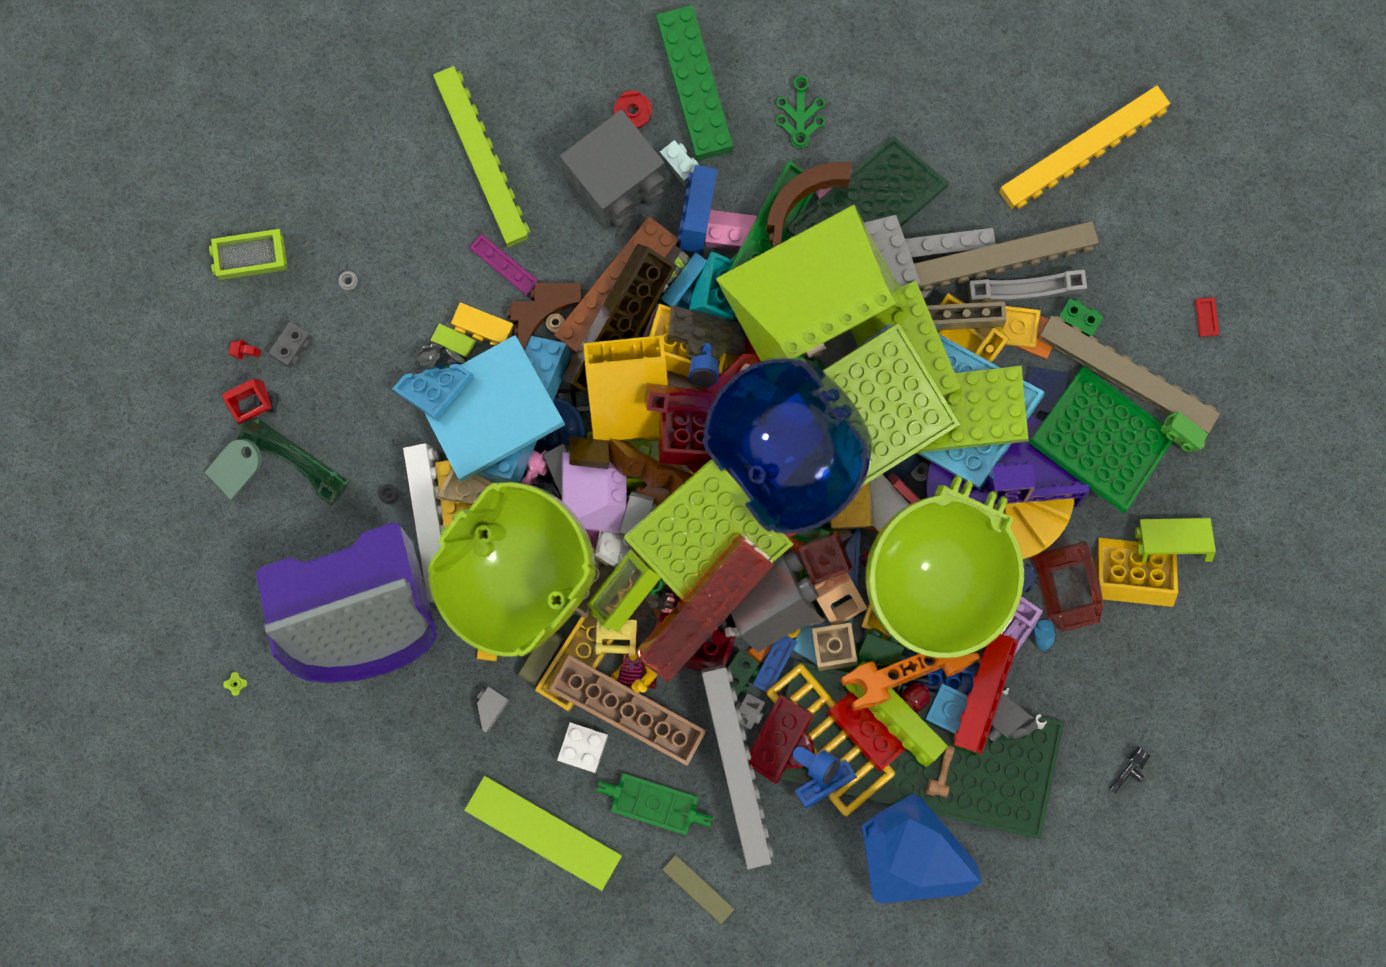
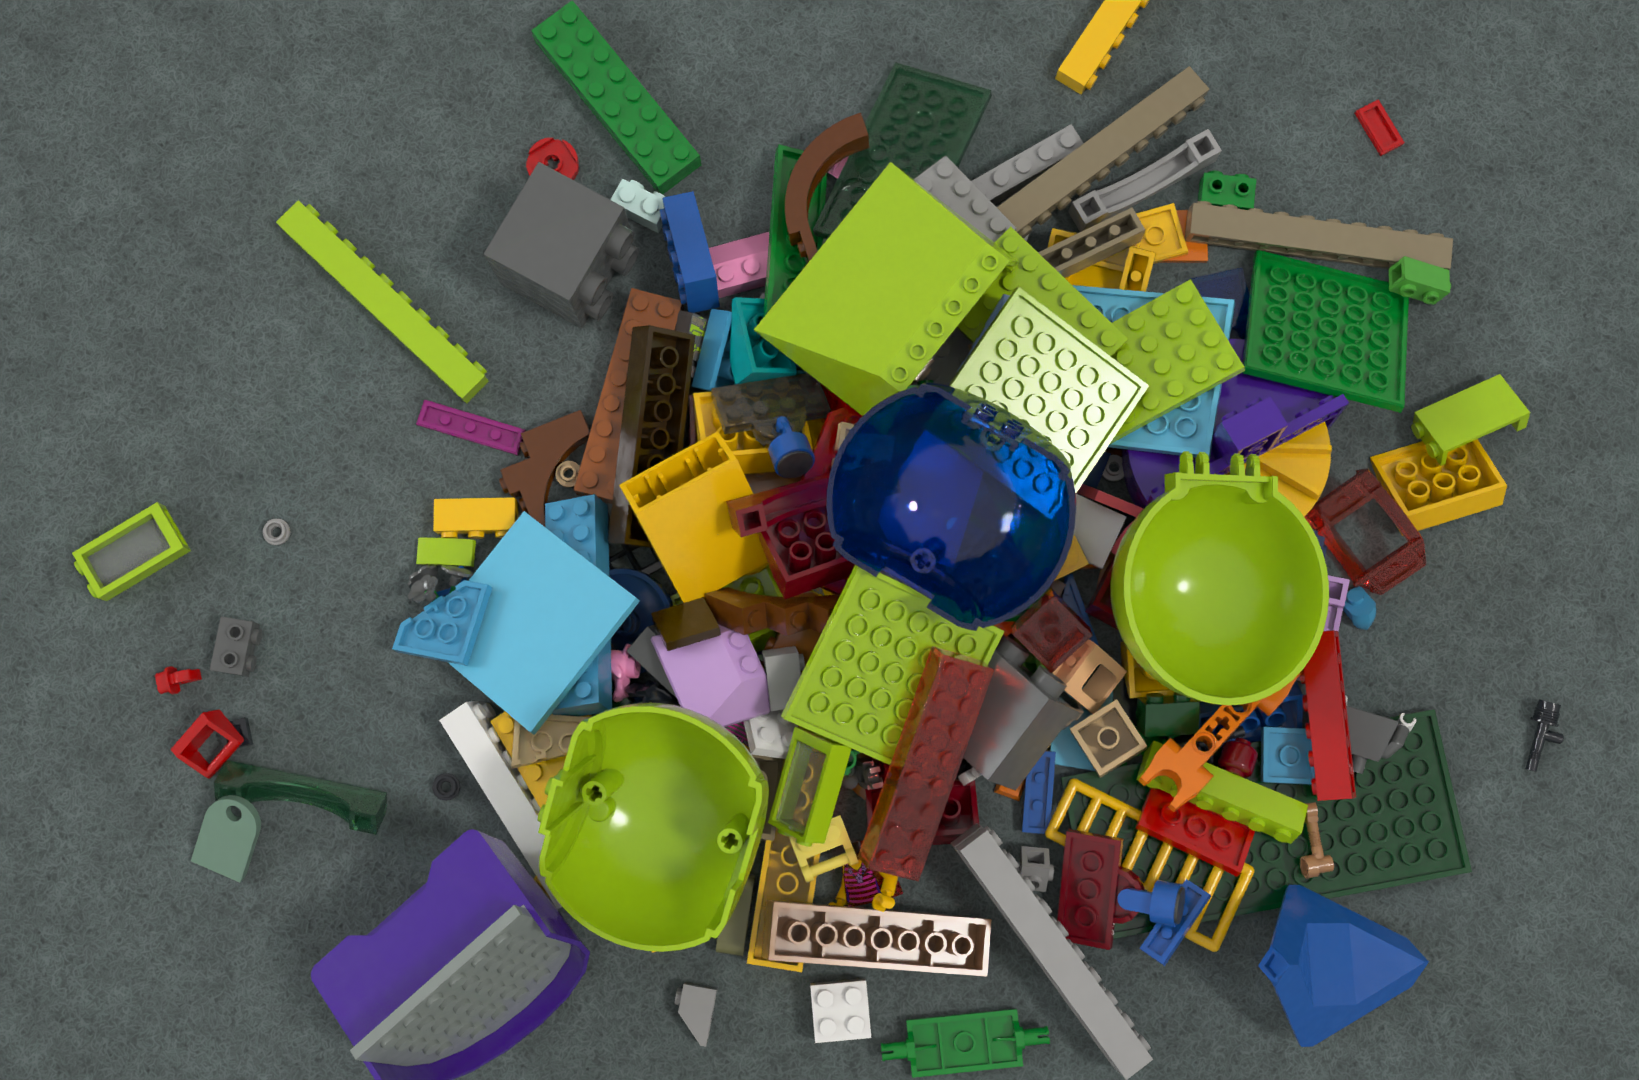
camera: 25 degrees left, 0 degrees up
dark green brick [728,650,760,697] -> none
green plant [776,76,825,149] -> none

